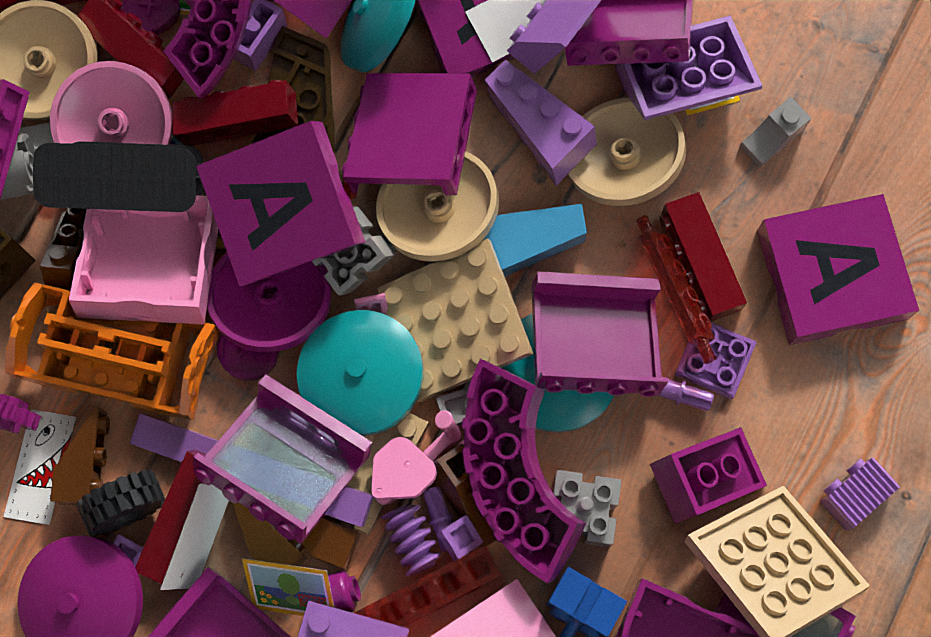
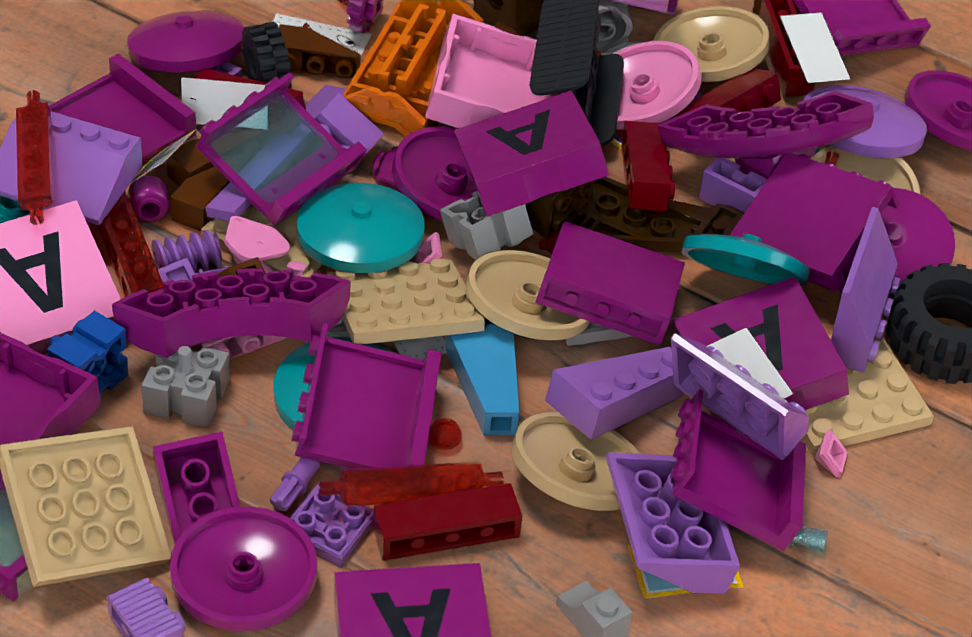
camera: 90 degrees right, 30 degrees down
none -> magenta dish [170,506,317,631]
none -> medium lavender brick [315,93,384,157]
none -> clear red plate [428,418,462,450]

